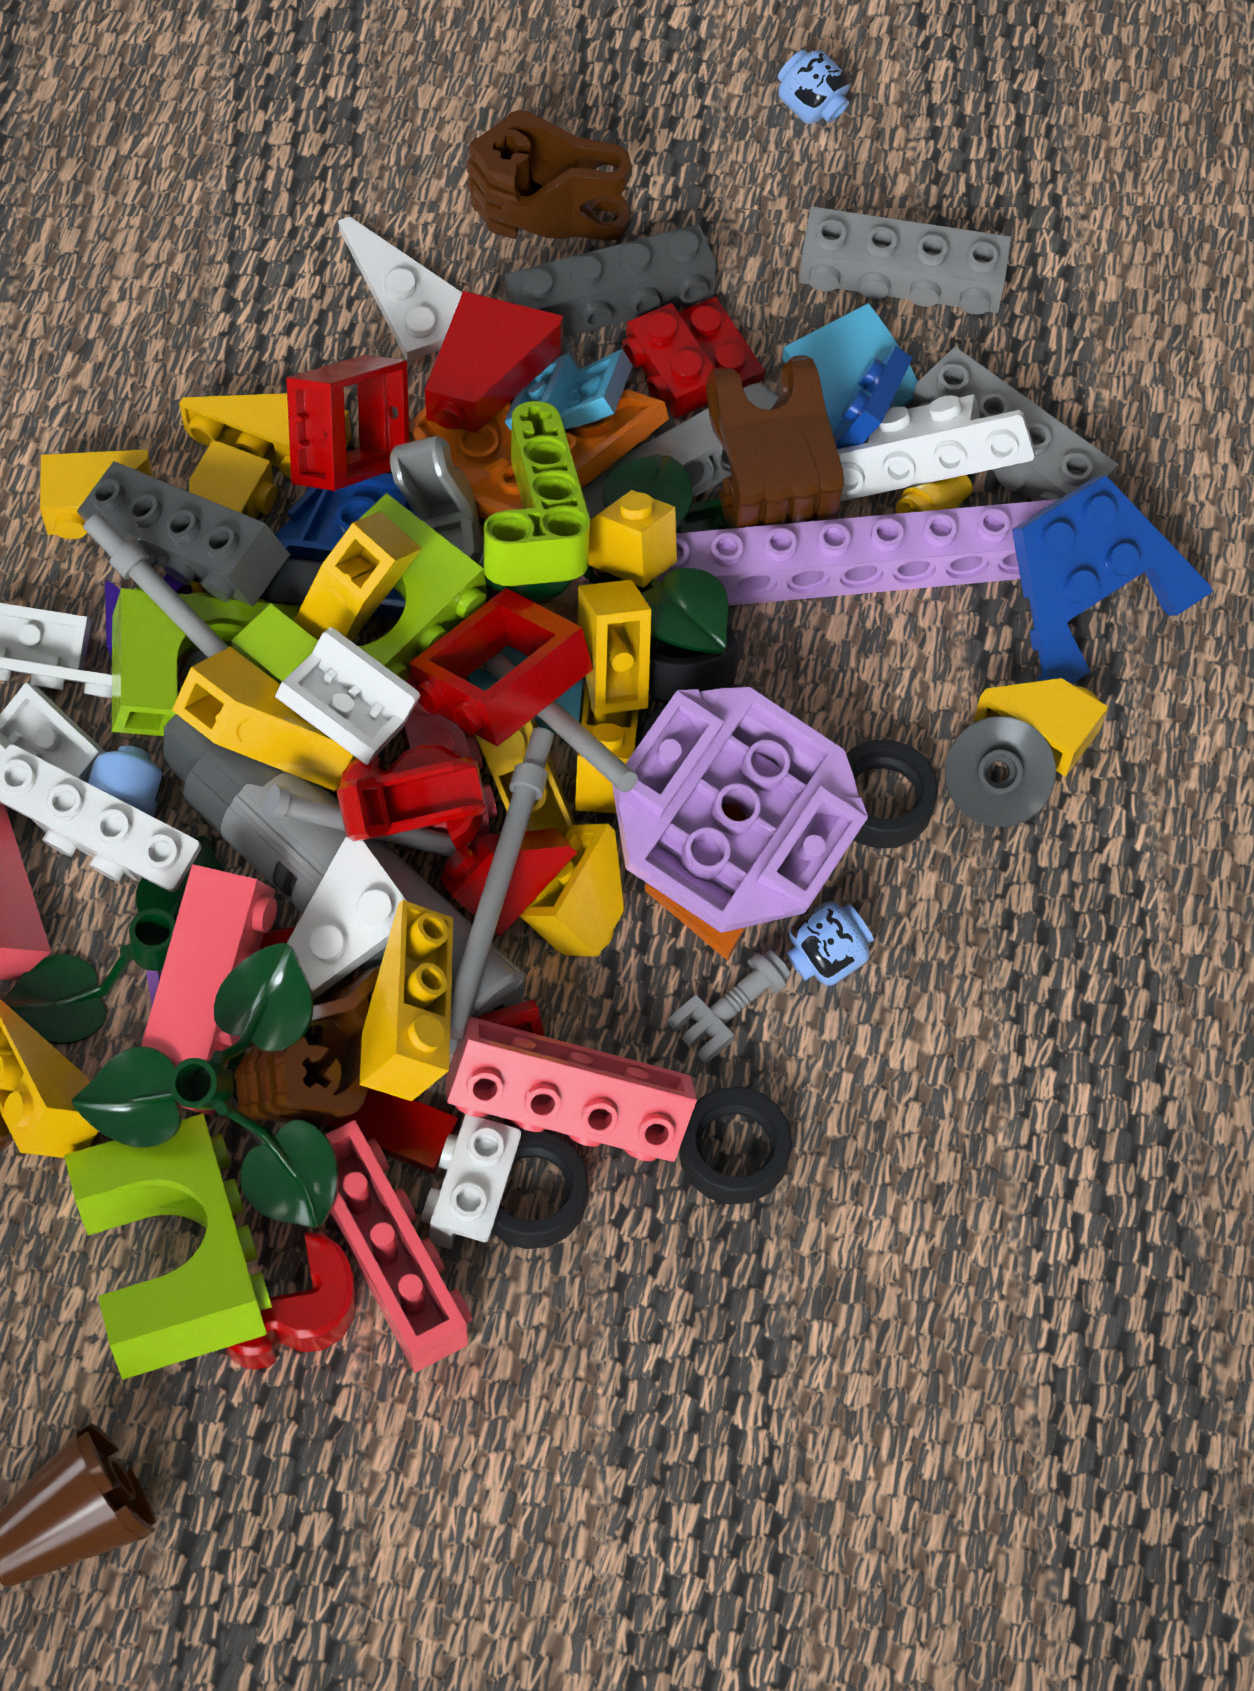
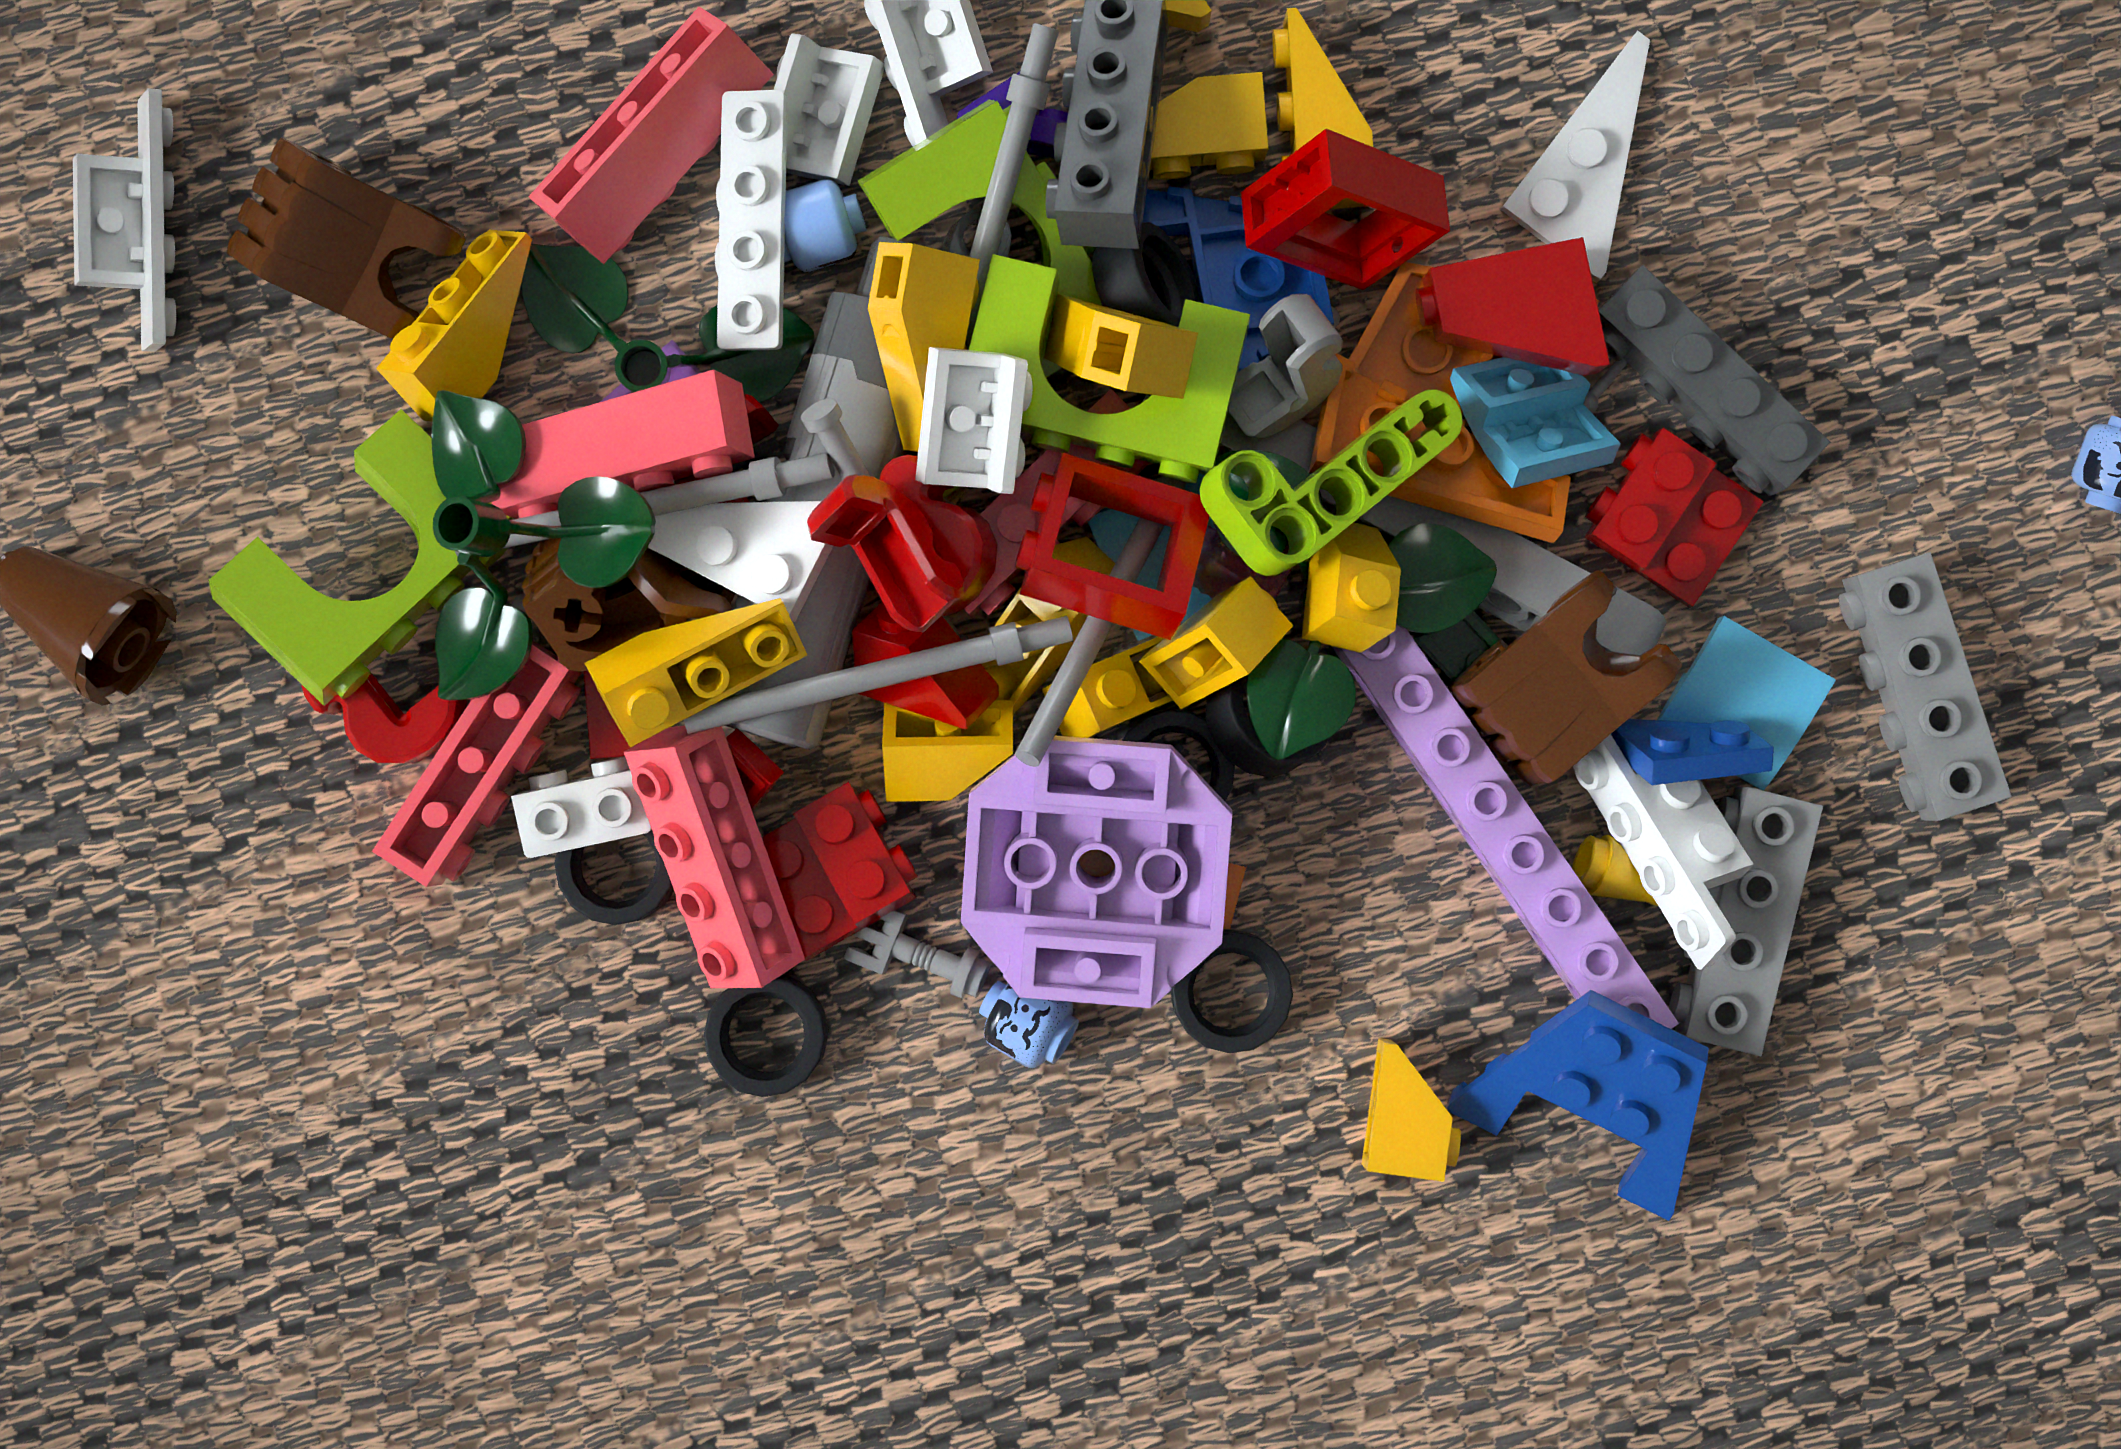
camera: 65 degrees right, 25 degrees up
reddish brown piece [466,110,632,241] -> none
dark grey dish [945,717,1056,827] -> none
none -> light grey bar [455,452,835,556]
none -> red plate [762,781,918,961]

